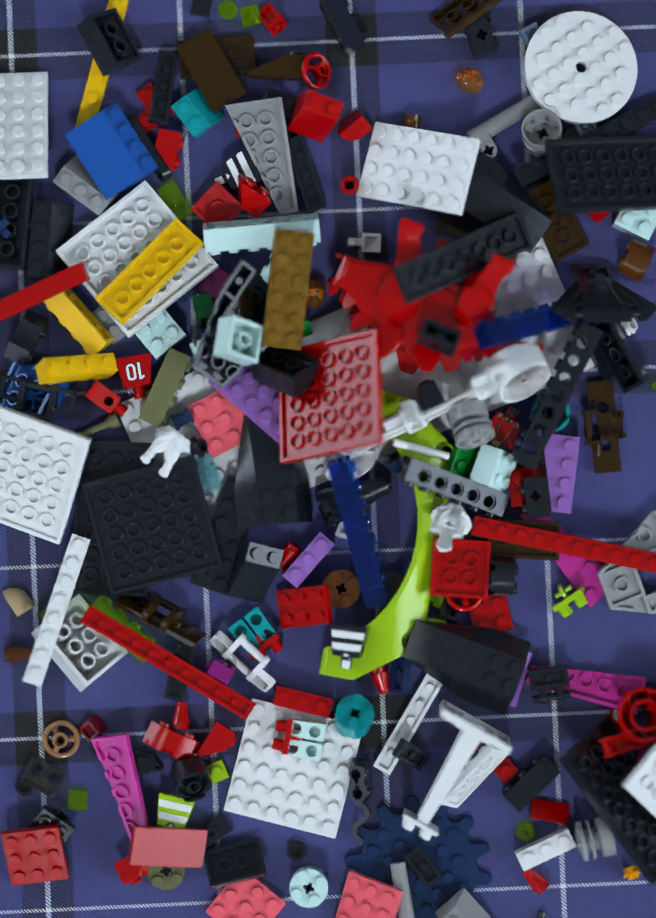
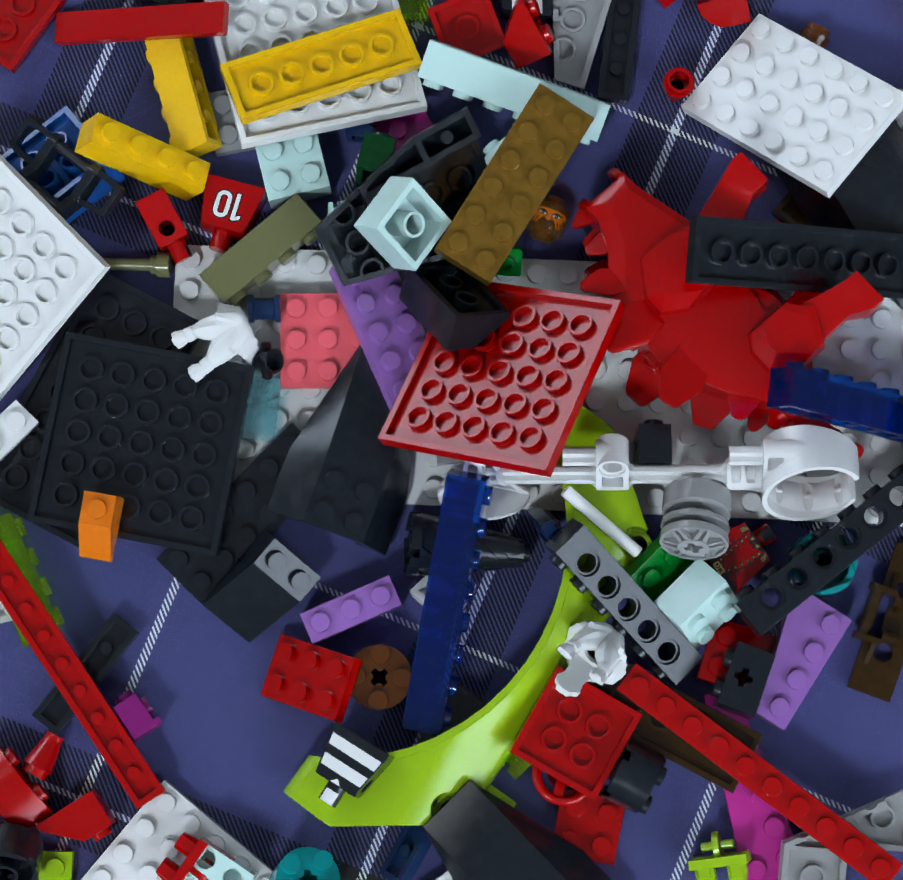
camera: 25 degrees right, 5 degrees down
black brick [3,310,49,367] -> none
dark brown piece [115,593,206,647] -> none
white bar [210,630,276,692] -> none
teal hips [228,605,283,663] -> none
red brick [273,684,333,718] -> none
red cone [280,541,301,570] -> none
white plate [347,233,381,253] -> none
red cone [369,665,390,694] -> none
black brick [415,318,462,357] -> none
black plate [437,598,462,624] -> none
none -> orange slope [78,490,124,562]

